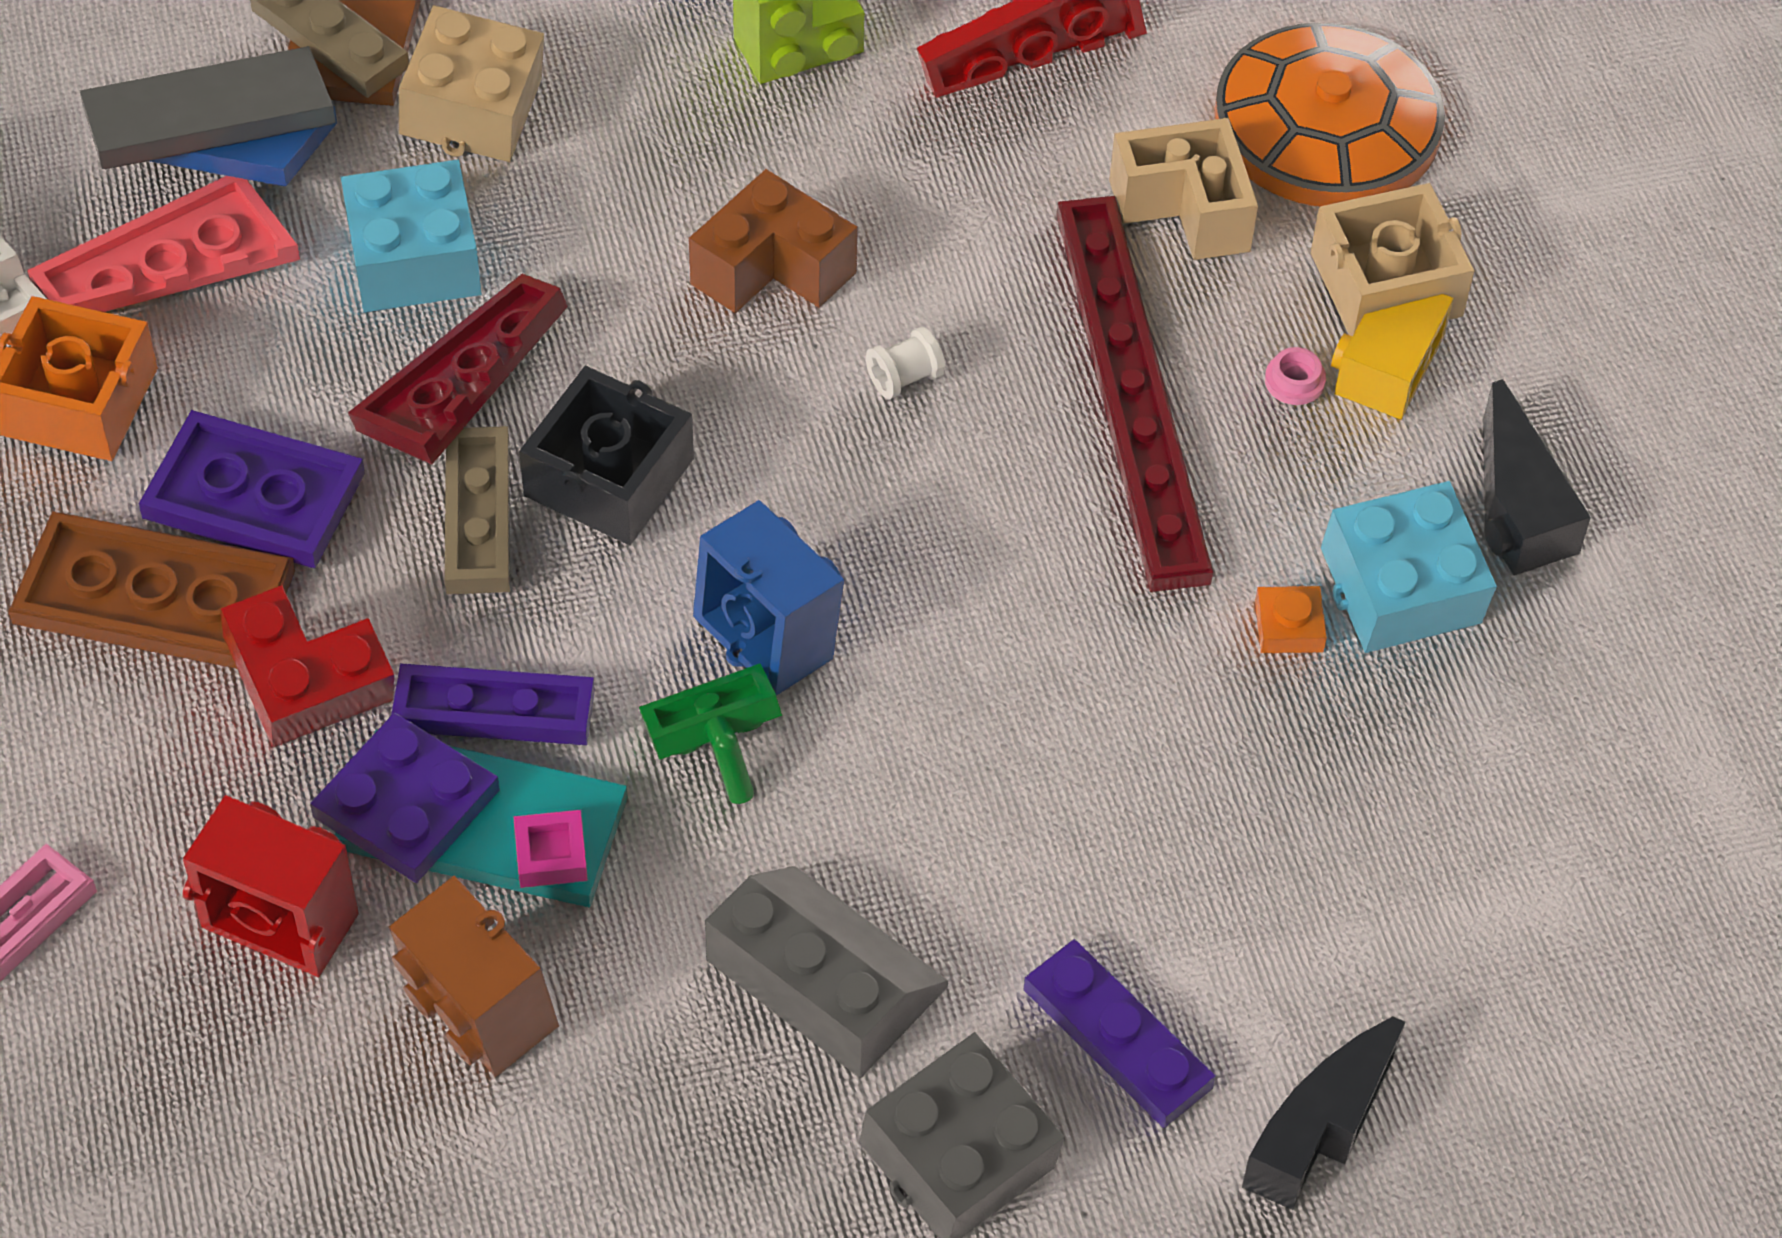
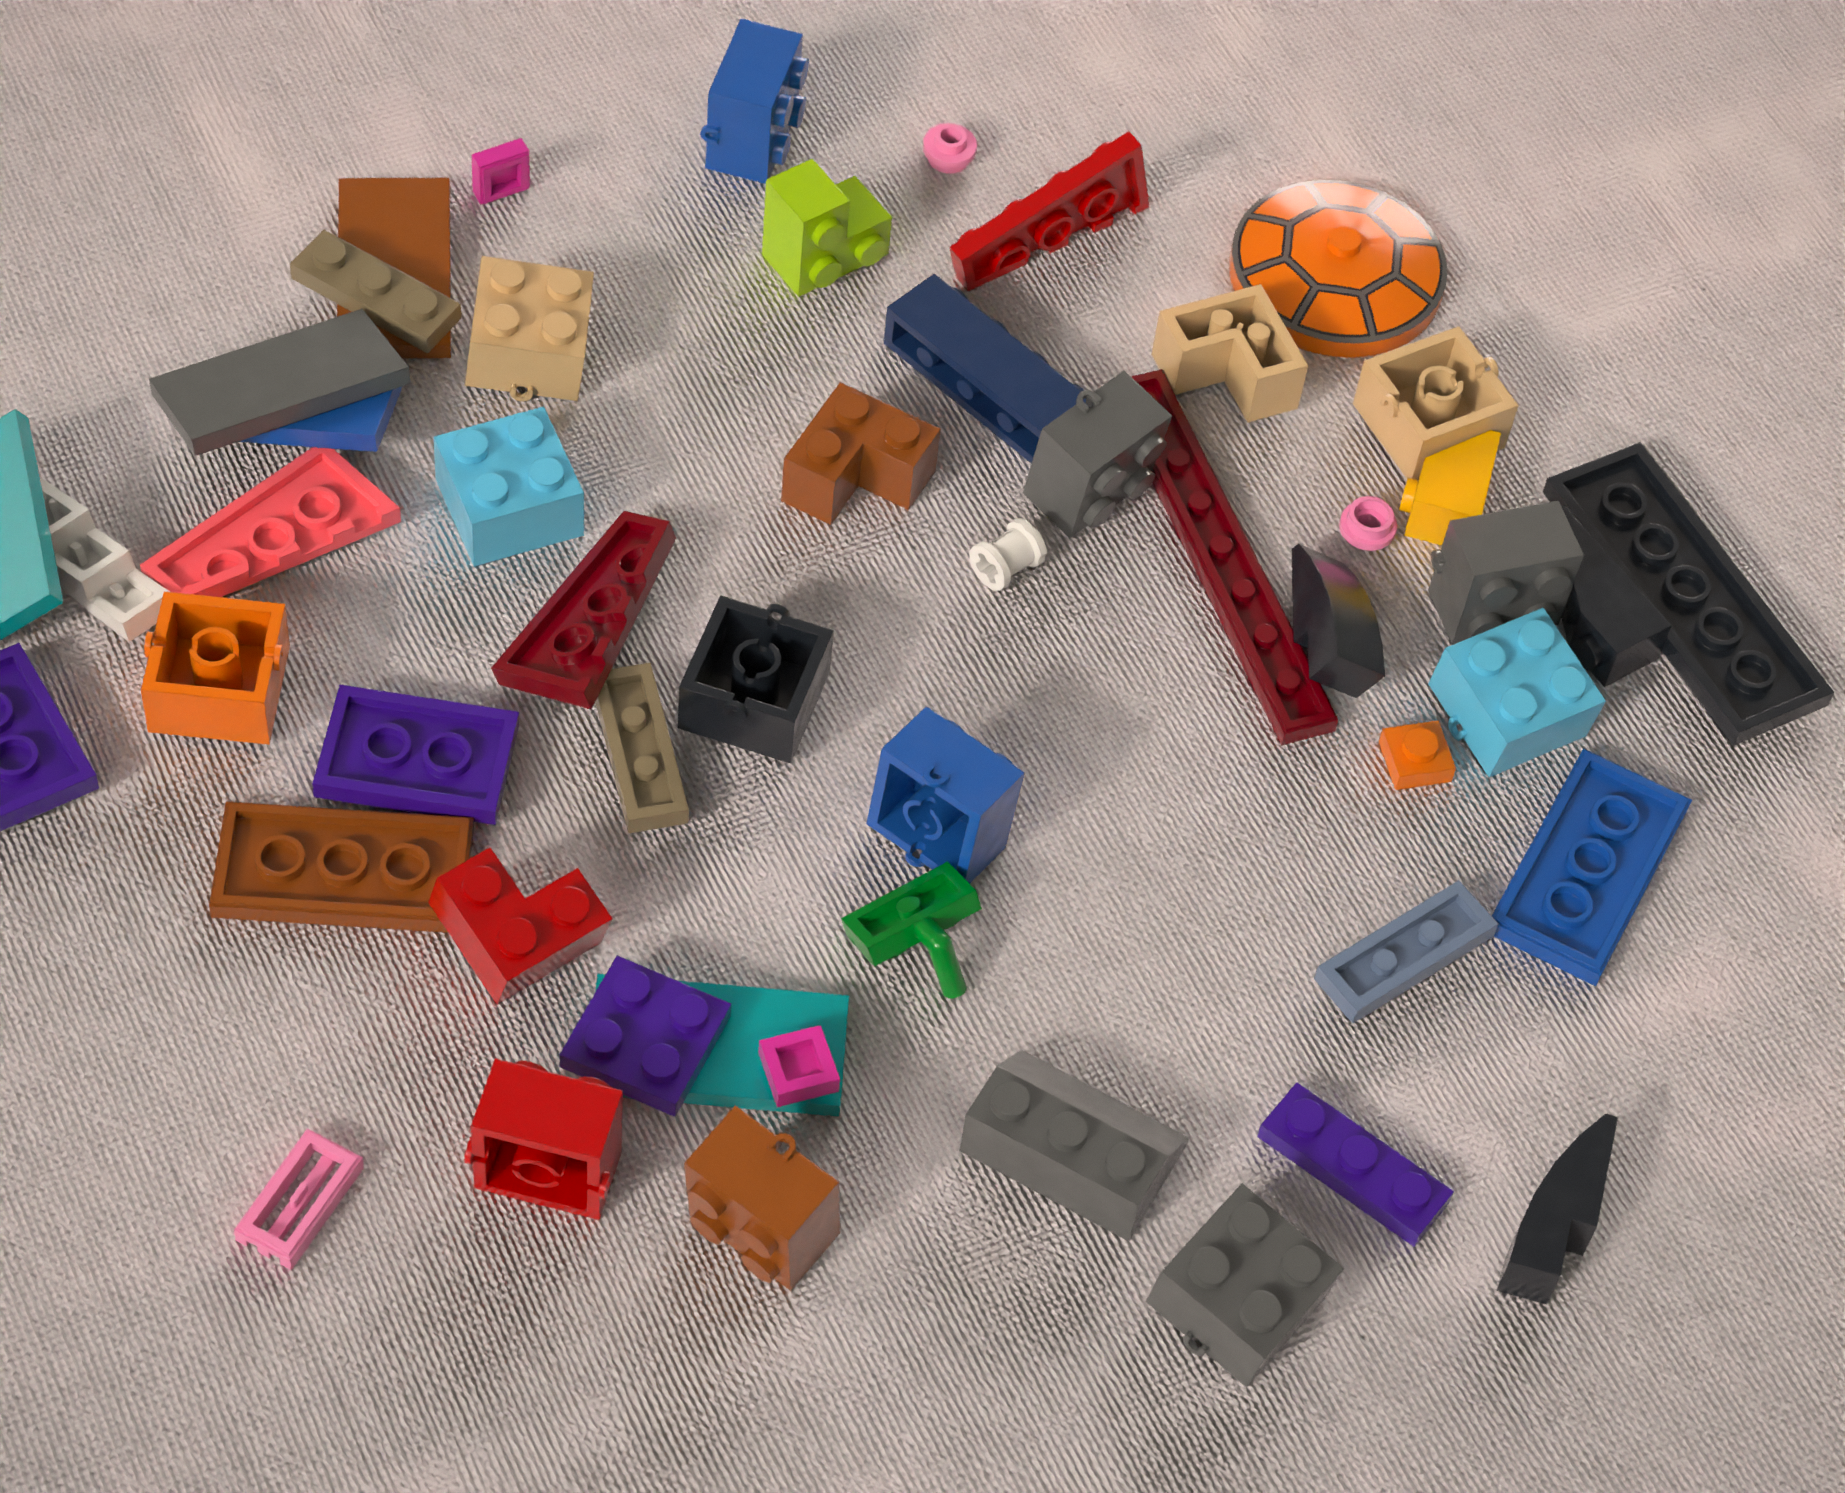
camera: 15 degrees left, 0 degrees up
dark purple plate [391,663,595,746] -> none
none -> dark blue brick [883,273,1090,464]
none -> dark grey brick [1023,371,1172,538]
none -> black slope [1291,543,1385,698]
none -> sand blue plate [1314,880,1498,1024]
none -> dark grey brick [1428,500,1584,645]
none -> blue tile [1492,748,1692,986]
none -> black plate [1543,442,1835,746]

